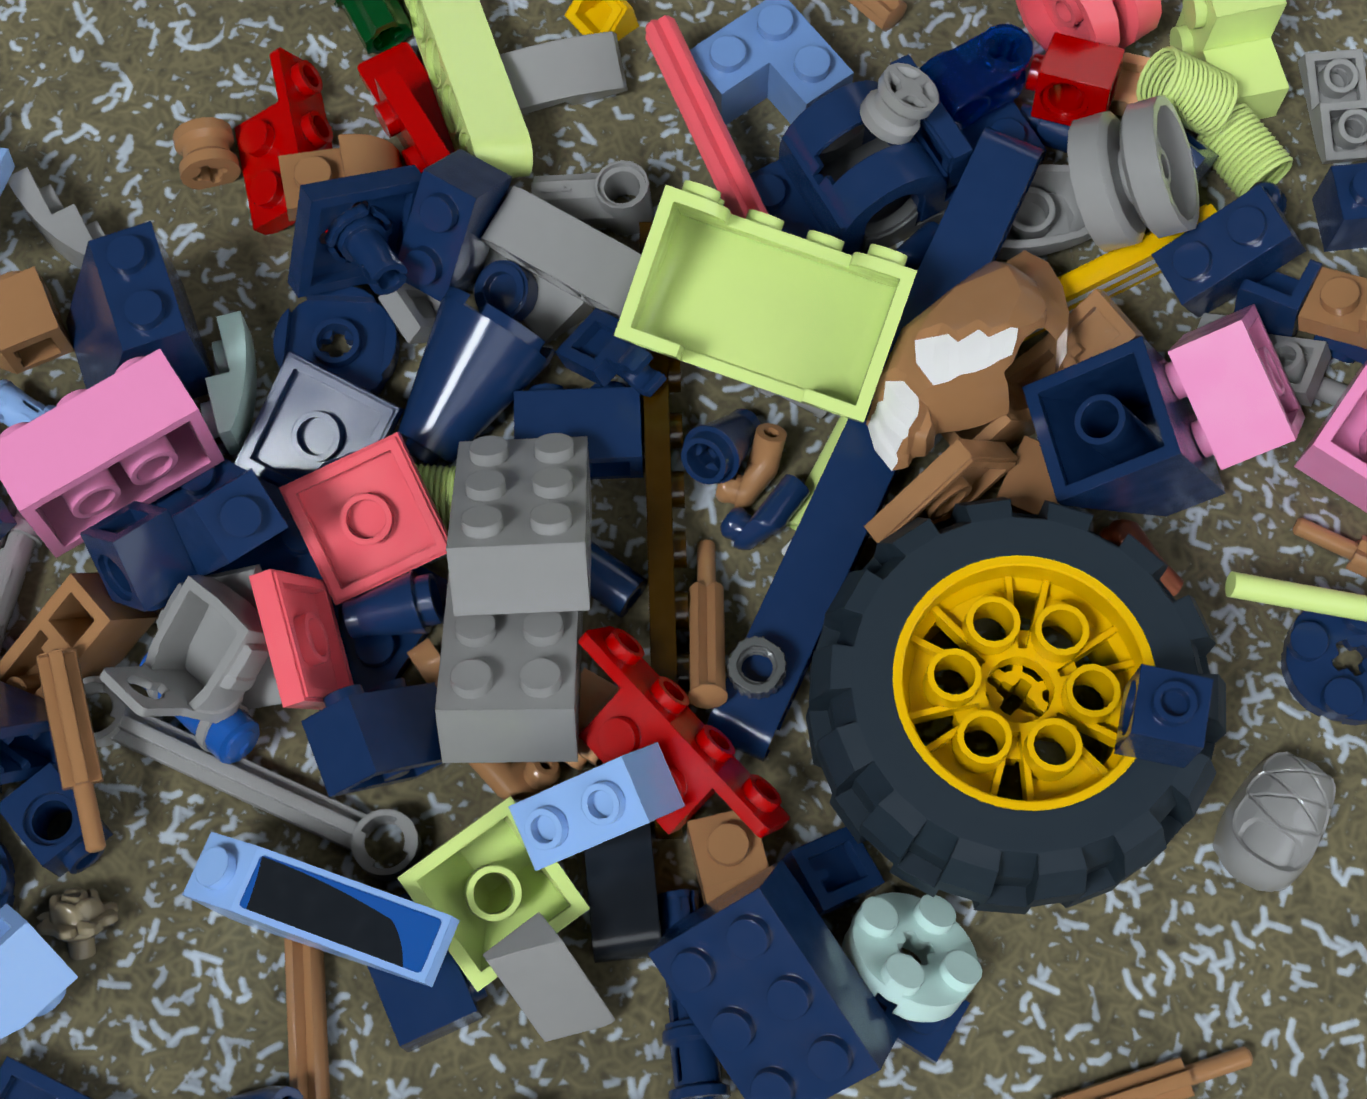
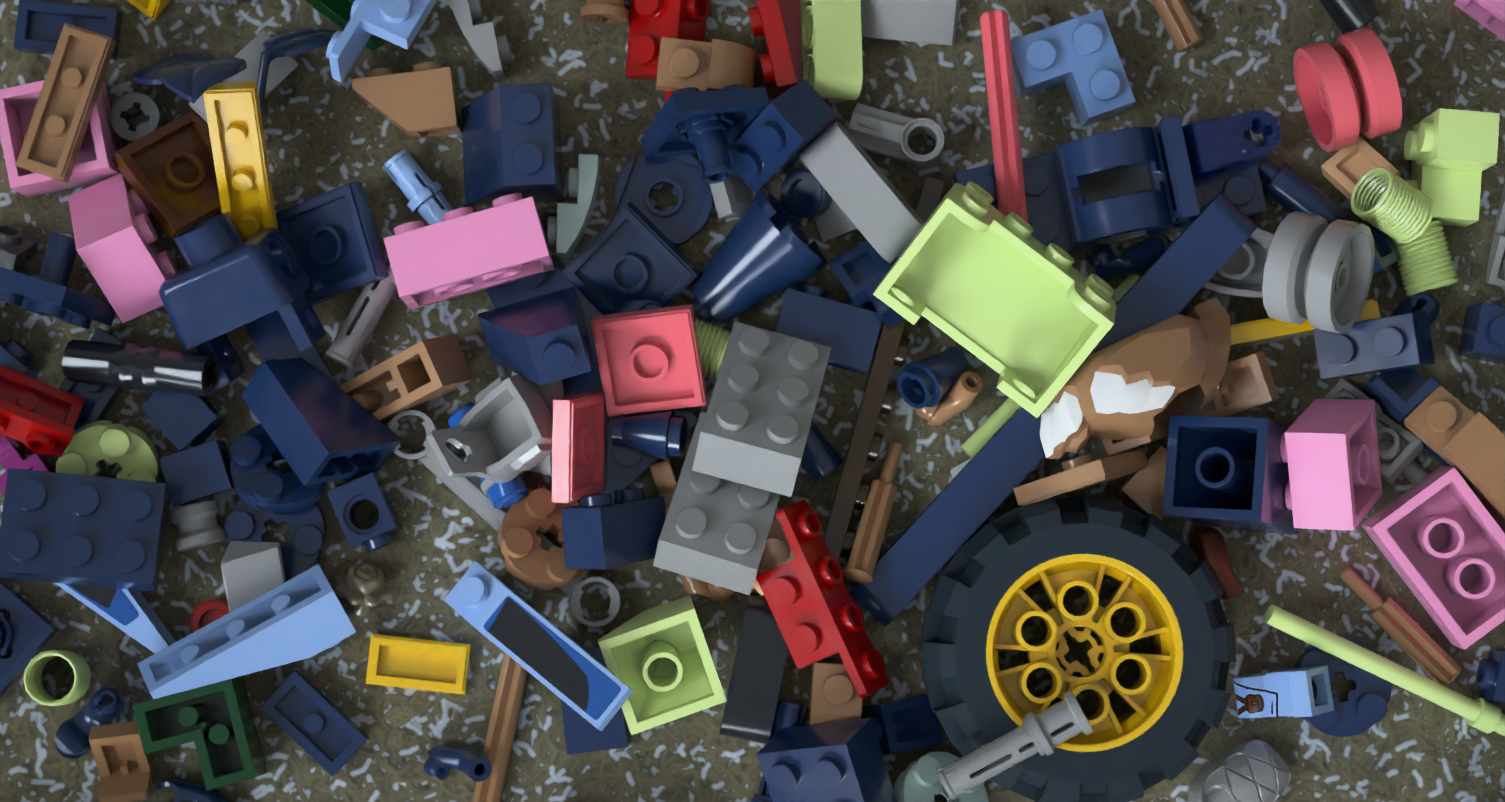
camera: 15 degrees right, 15 degrees up
medium nougat axle [36,648,106,853] -> none
dark blue brick [80,501,197,612] -> none
light grey slope [483,912,615,1042] -> none
light blue brick [508,742,685,871] -> none
dark blue arm [720,474,810,550] -> none
dark grey axle [727,636,787,700] -> none
light grey wheel [860,63,939,145] -> none
red brick [1026,32,1125,126] -> none
dark blue brick [1114,664,1214,768] -> none
none -> yellow tile [365,634,472,695]
none -> medium nougat plate [497,488,590,591]
none -> light grey pin [936,690,1094,800]
none -> light blue leg [1232,665,1334,718]

